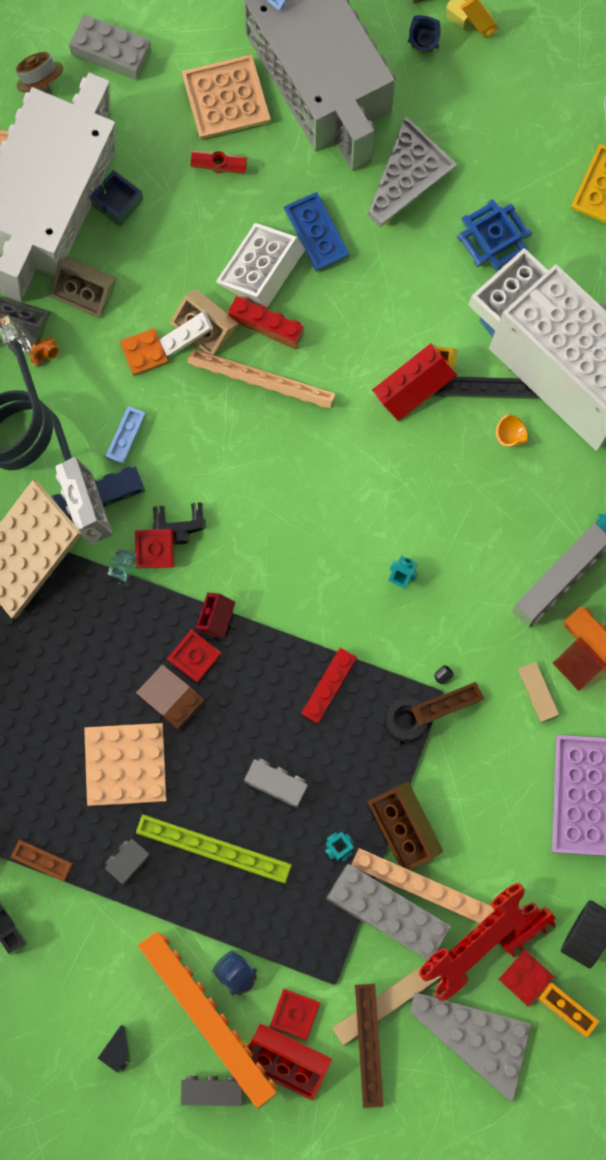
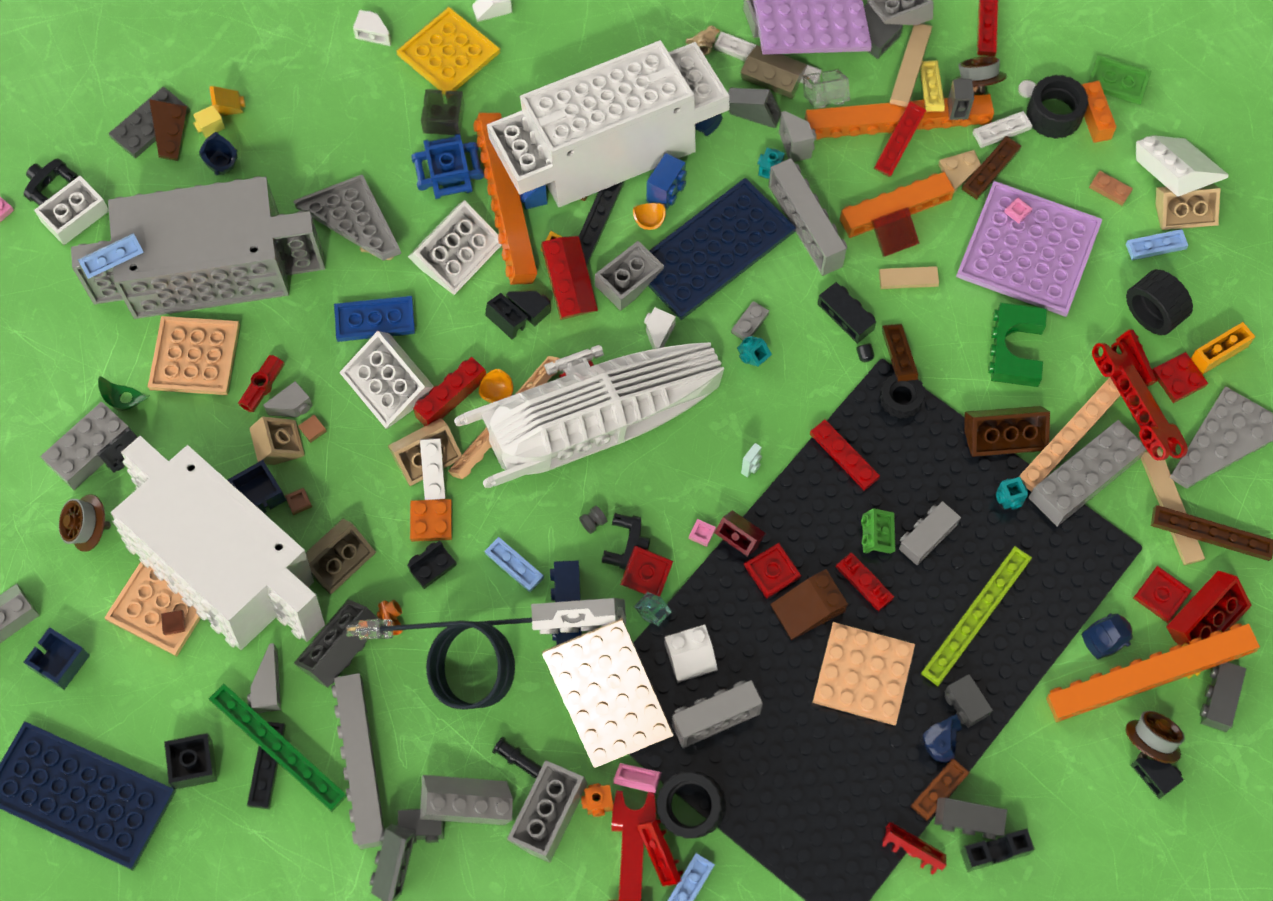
camera: 70 degrees left, 10 degrees down
none -> black bracket [97,427,138,473]
none -> green piece [98,376,150,411]
none -> tan slope [249,416,304,465]
none -> light grey slope [263,381,313,417]
none -> nougat tile [285,488,312,515]
none -> nougat tile [298,415,327,443]
none -> black bracket [407,541,457,589]
none -> white slope [408,200,502,295]
none -> clear smoke piece [421,89,464,135]
none -> white piece [454,342,724,488]
none -> orange brick [473,113,537,285]
none -> light orange helmet [479,369,513,403]
none -> black hinge [485,293,528,339]
none -> black slope [506,291,551,327]
none -> dark grey wheel [579,506,607,534]
none -> light grey slope [595,241,664,311]
none -> white slope [644,307,676,349]
none -> blue brick [646,153,687,210]
none -> dark blue plate [648,178,796,320]
none -> white slope [664,625,718,683]
none -> light grey brick [672,680,763,748]
none -> bright pink plate [689,519,716,547]
none -> light grey plate [731,301,769,340]
none -> light aqua plate [741,443,762,478]
none -> black brick [818,282,876,344]
none -> red plate [836,552,894,612]
none -> bright green bracket [861,508,895,554]
none -> dark blue helmet [922,714,962,762]
none -> dark grey brick [934,798,1007,840]
none -> green arch [988,303,1047,387]
none -> reddish brown piece [1125,711,1185,763]

